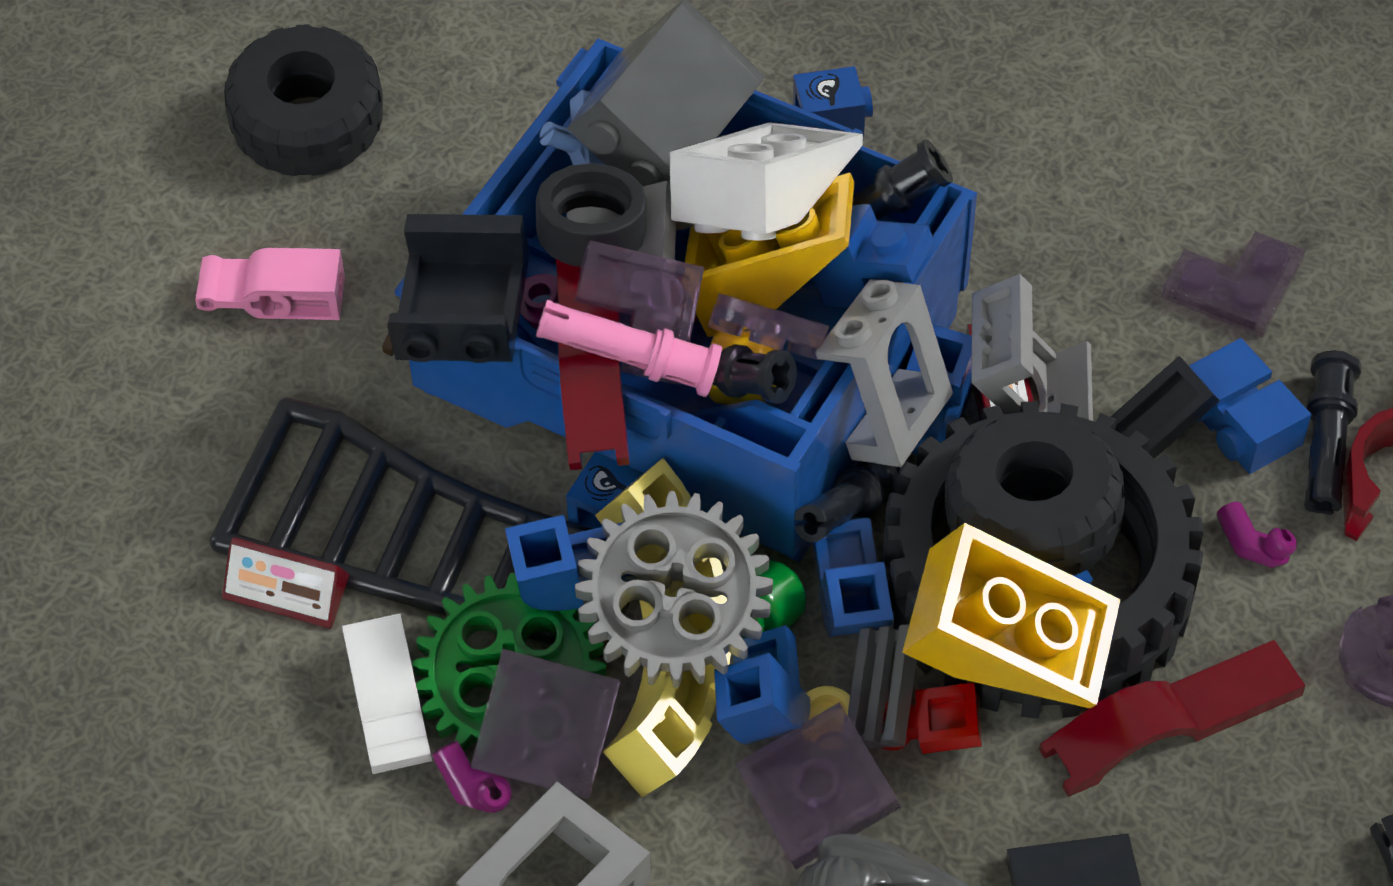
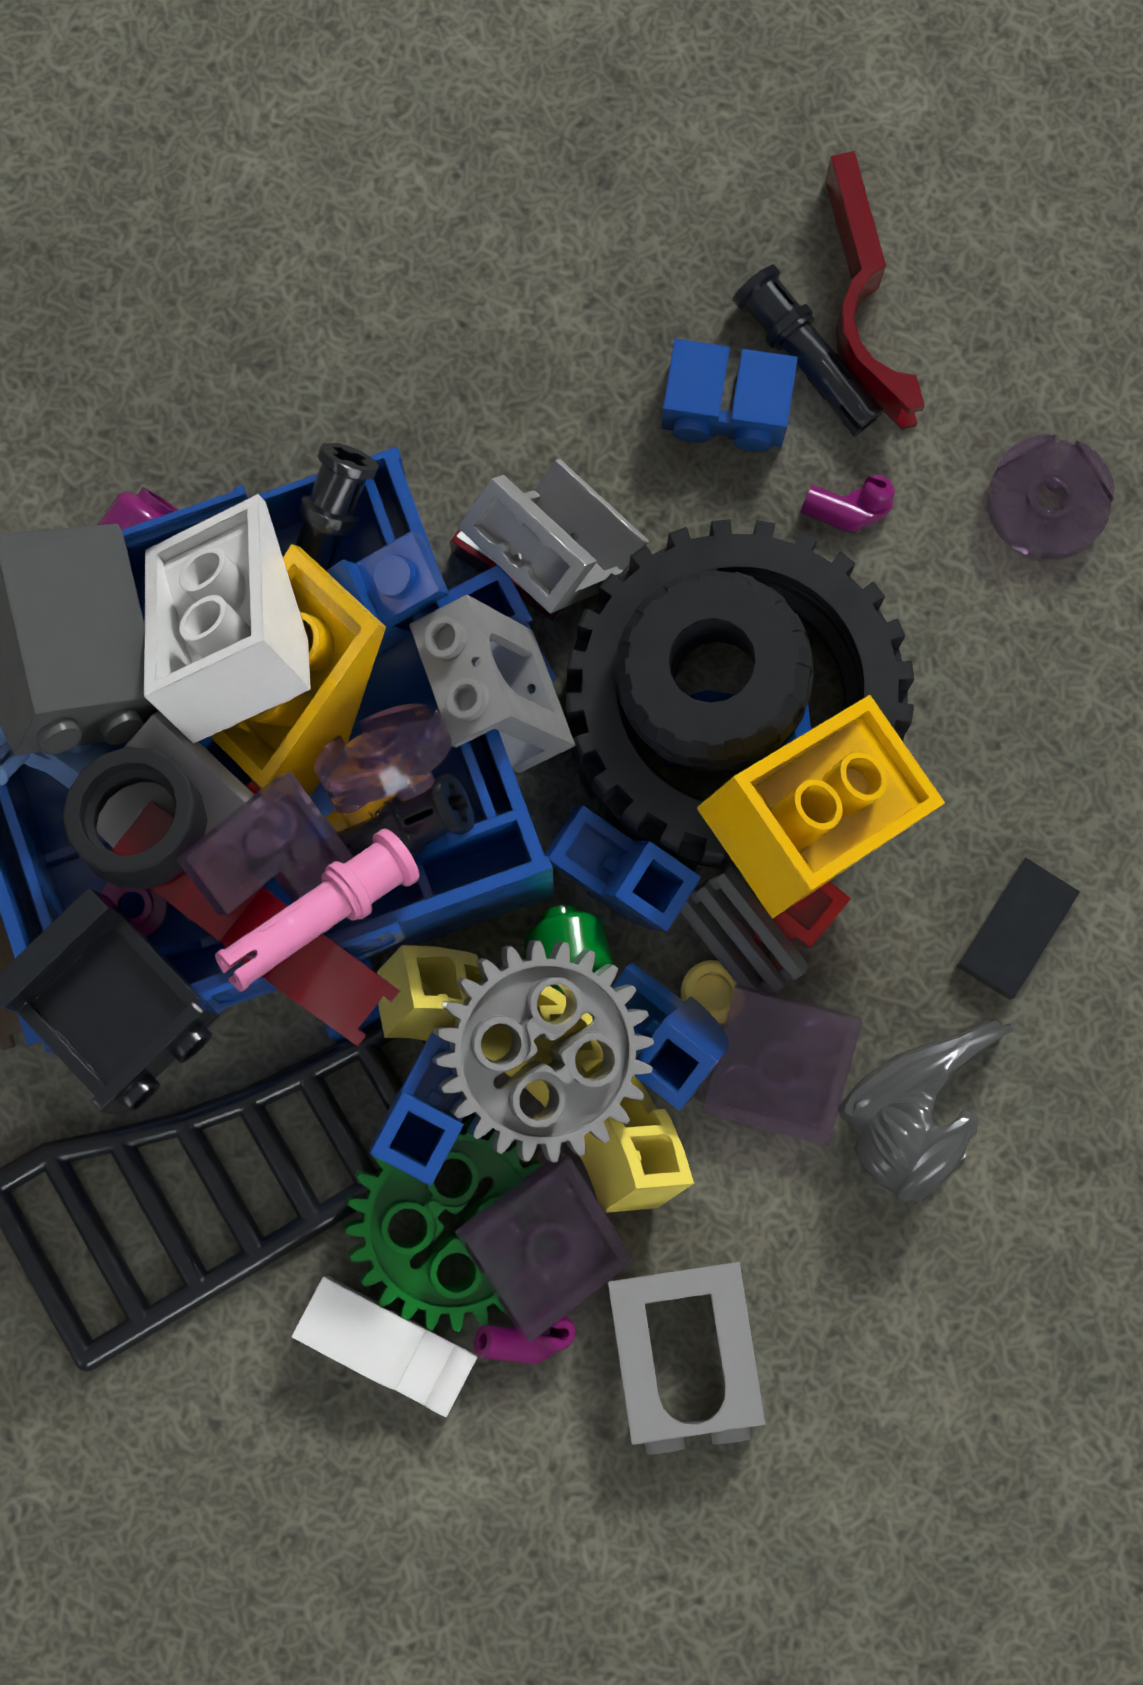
camera: 50 degrees left, 25 degrees up
slope [222,537,349,629] -> none
blue brick [793,66,873,137] -> none
black pin [794,461,901,542] -> none
dark red piece [1039,639,1306,797] -> none
black tile [1110,356,1220,459] -> none
clear purple plate [1161,231,1306,338] -> none

